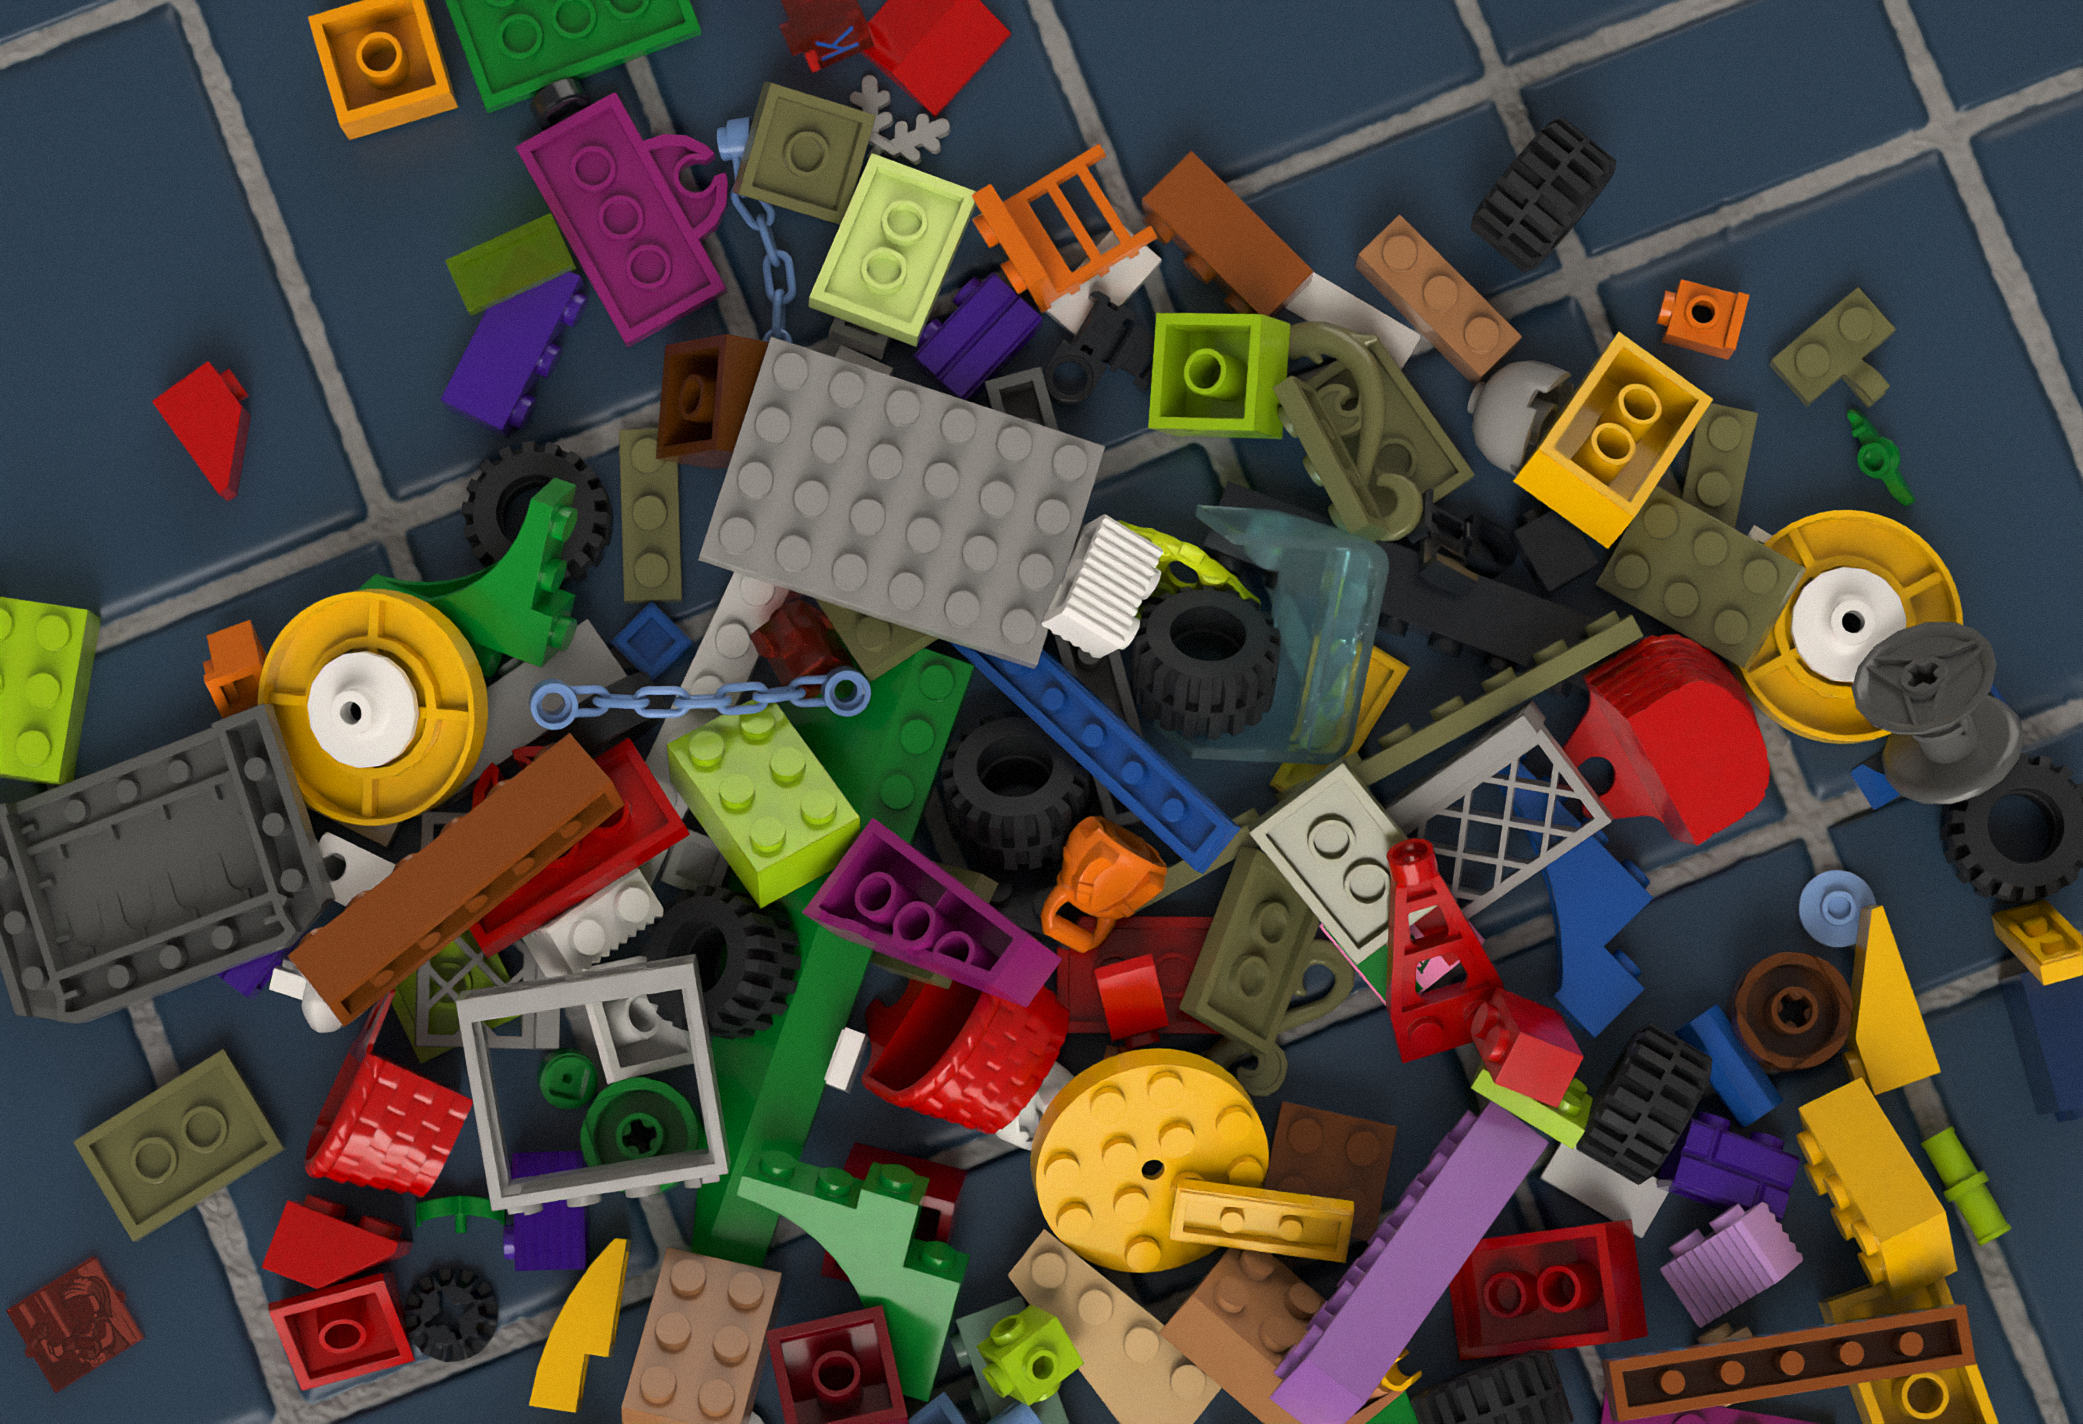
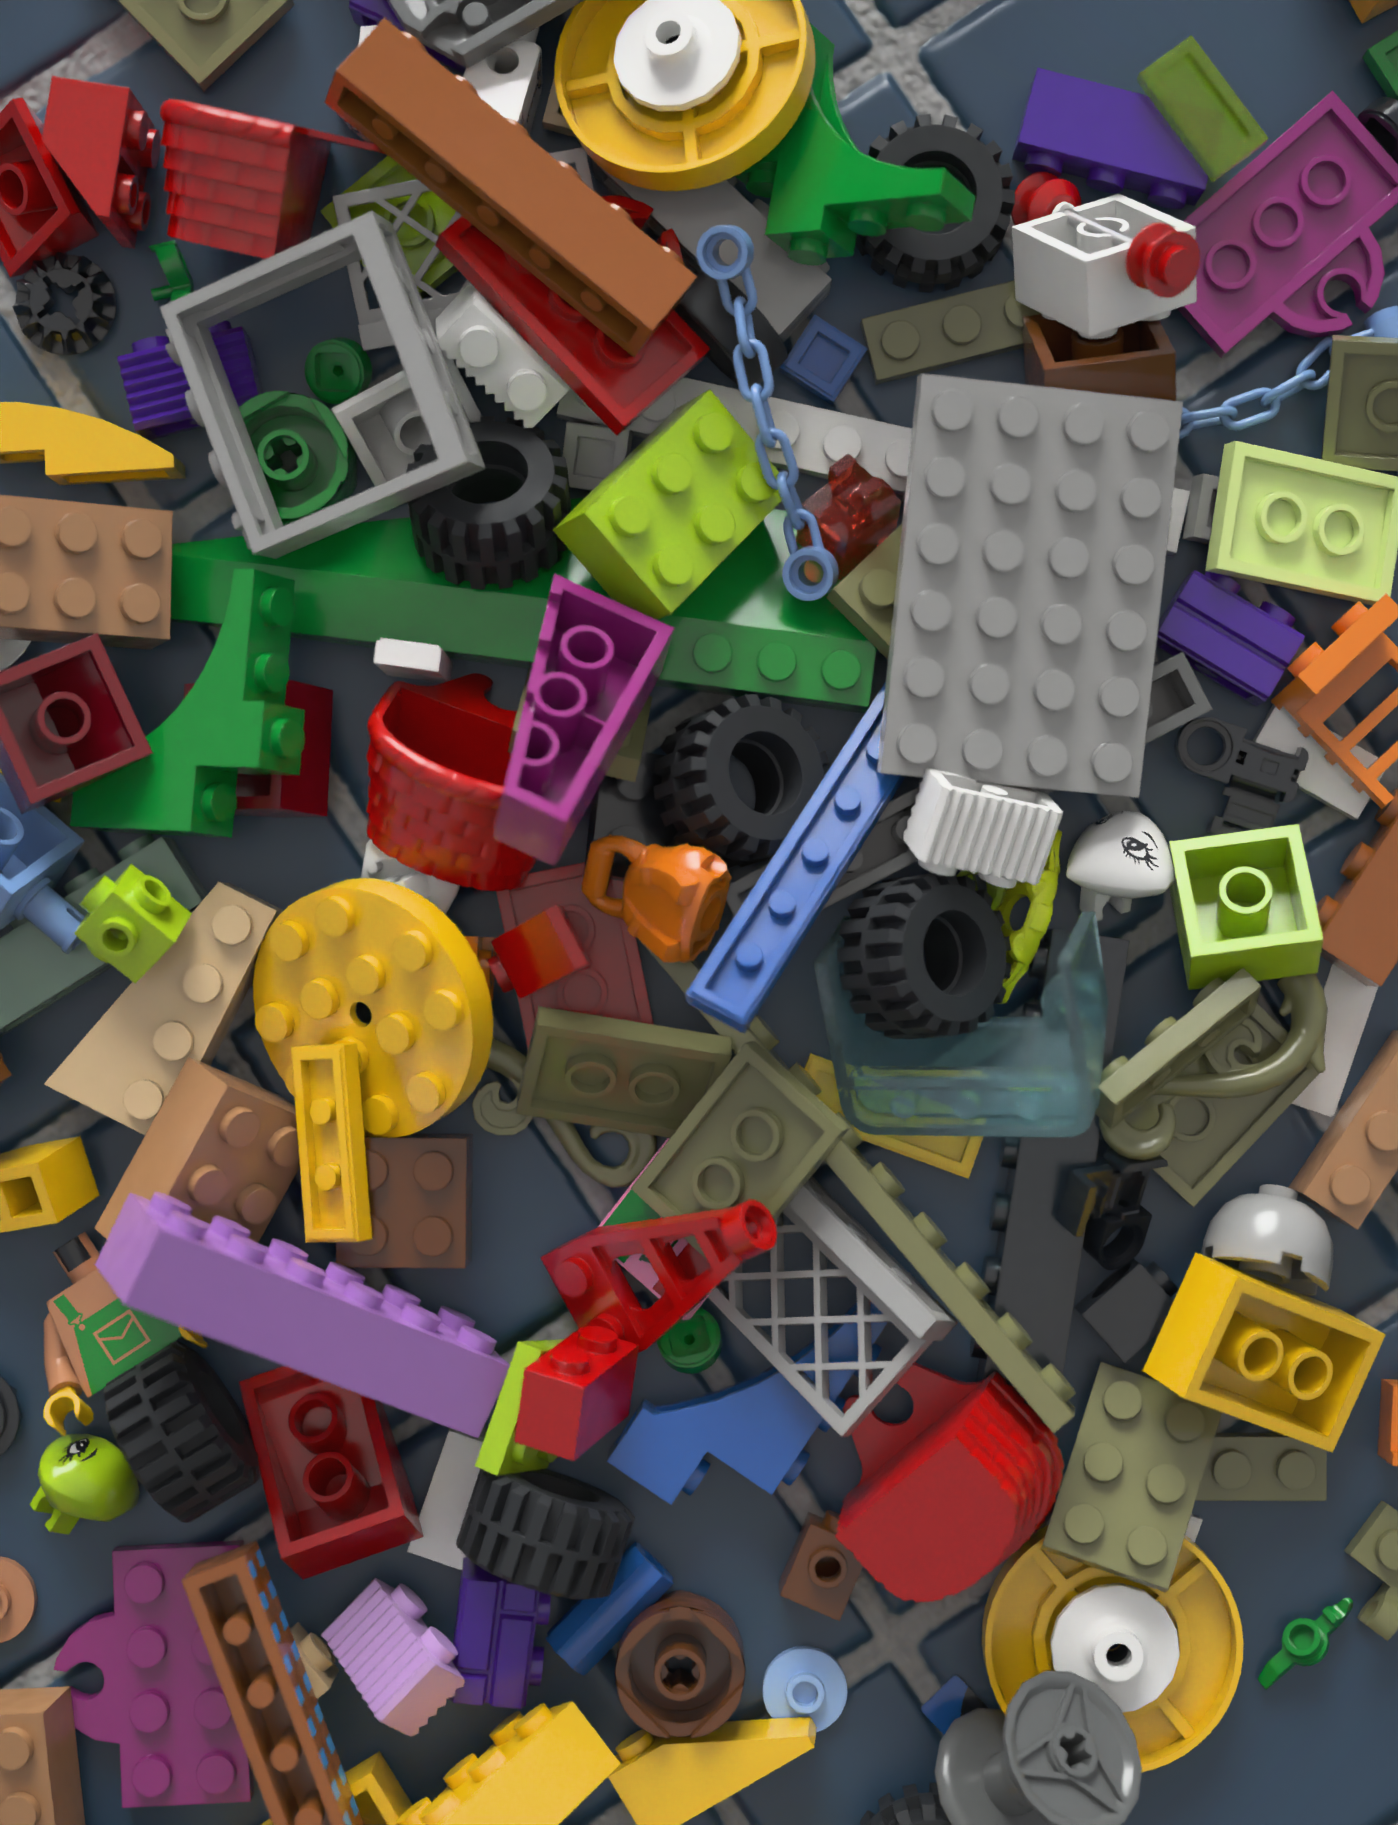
camera: 80 degrees right, 5 degrees up
none -> green tile [657,1307,722,1374]
none -> reddish brown brick [779,1510,863,1621]
none -> white brick [1011,171,1201,339]
none -> white piece [1066,811,1175,922]

